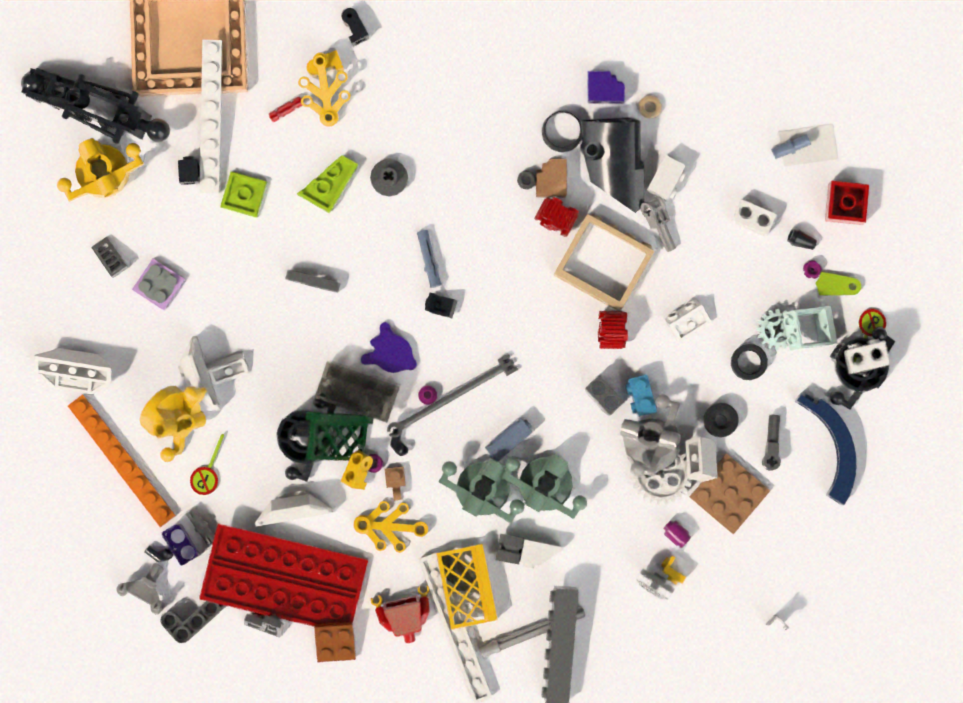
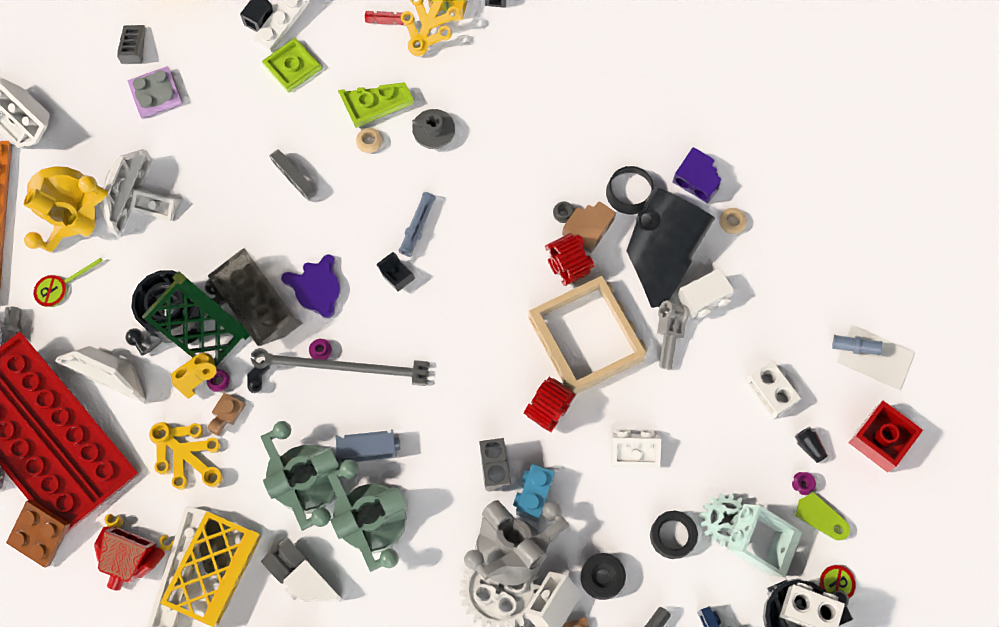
camera: 35 degrees right, 15 degrees down
none -> tan piece [356,128,383,153]

